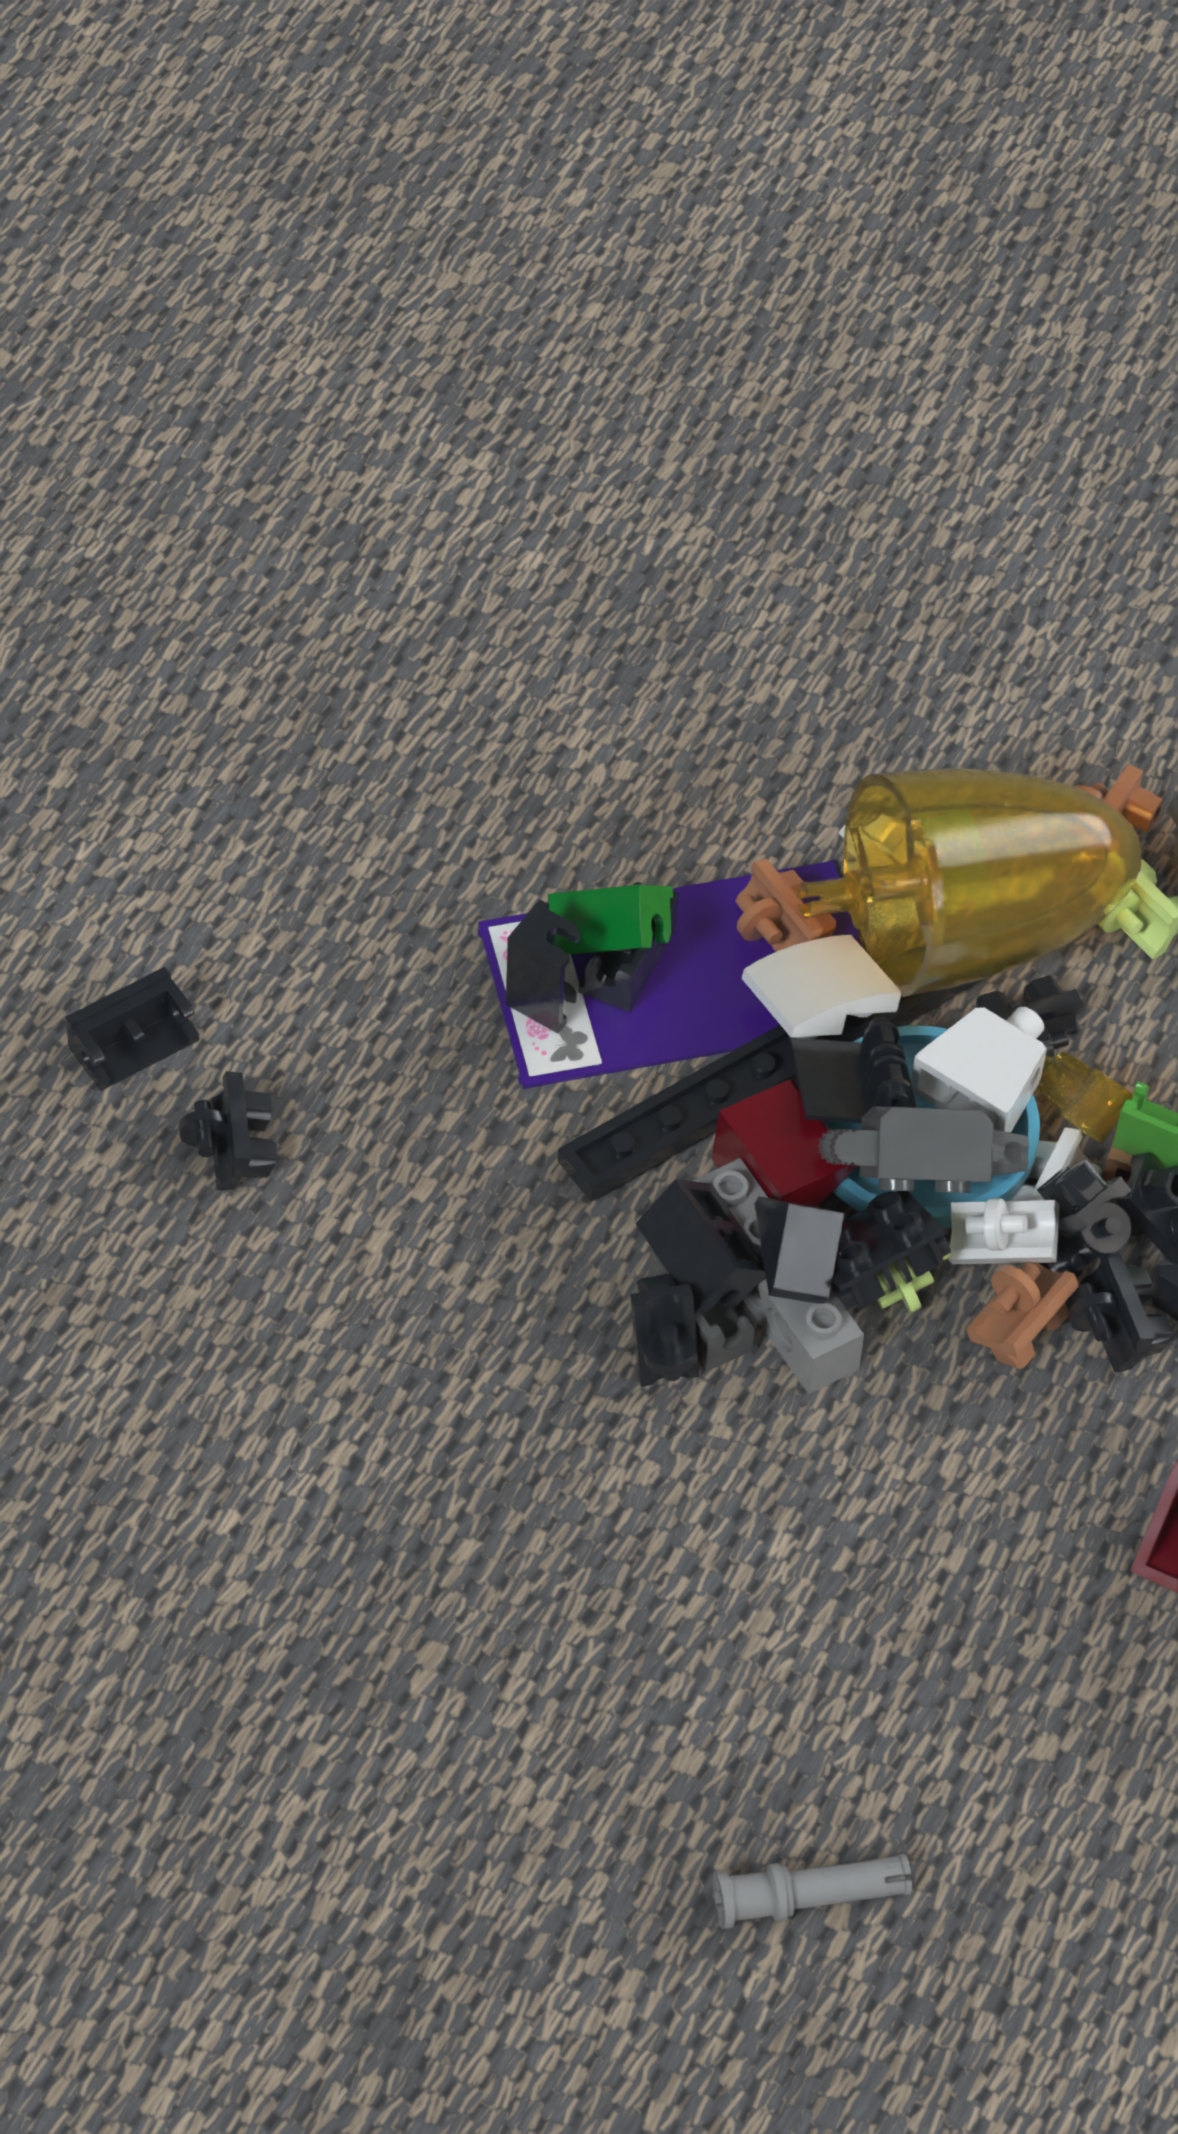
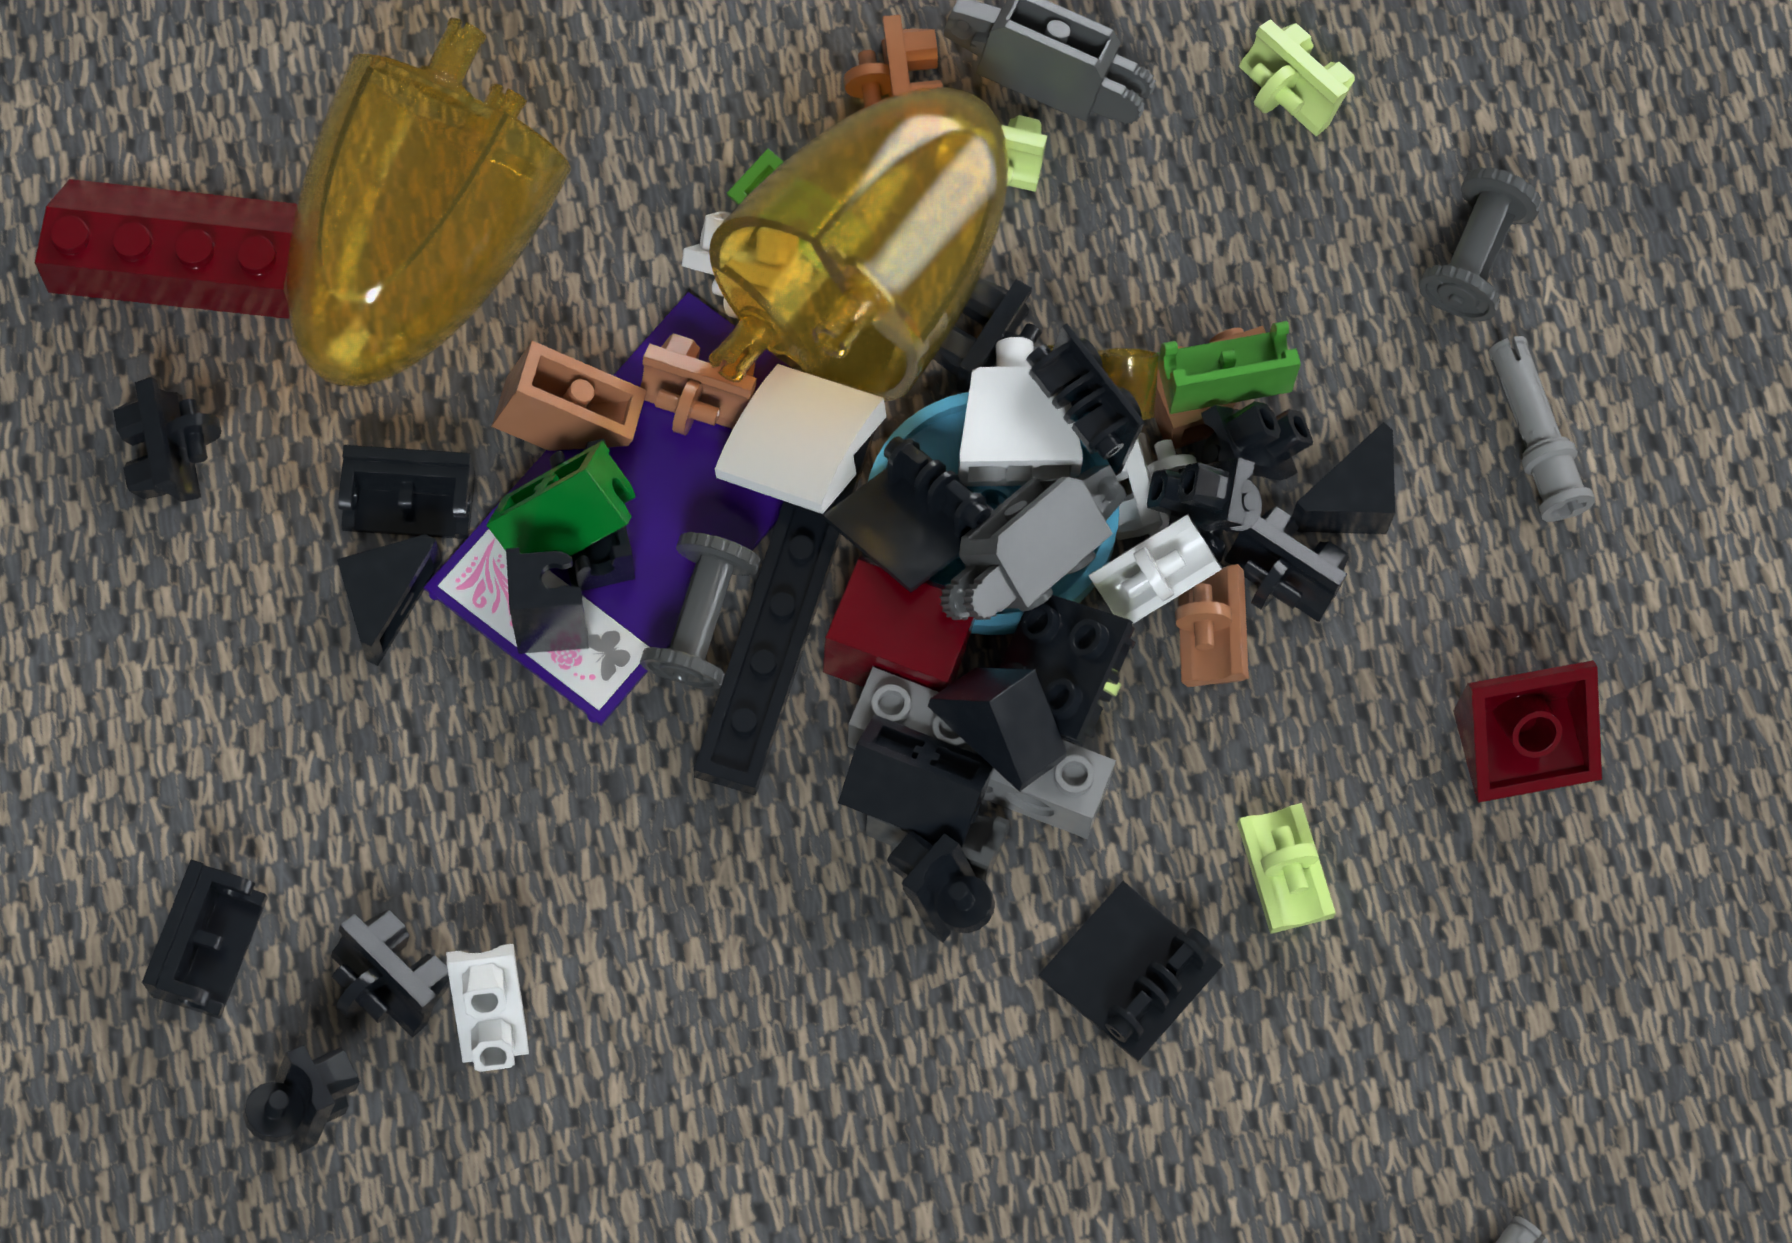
camera: 40 degrees left, 15 degrees up
none -> dark red slope [34,179,313,319]
none -> black hips [113,377,222,502]
none -> black hips [243,1045,360,1154]
none -> clear yellow windscreen [287,17,571,387]
none -> black slope [337,534,442,666]
none -> black hinge [338,445,475,539]
none -> white hips [446,944,529,1072]
none -> nougat slope [491,341,647,451]
none -> dark grey hose [640,532,761,690]
none -> black hinge [1026,323,1145,476]
none -> black hinge [1038,881,1223,1062]
none -> yellowish green hips [1237,803,1336,934]

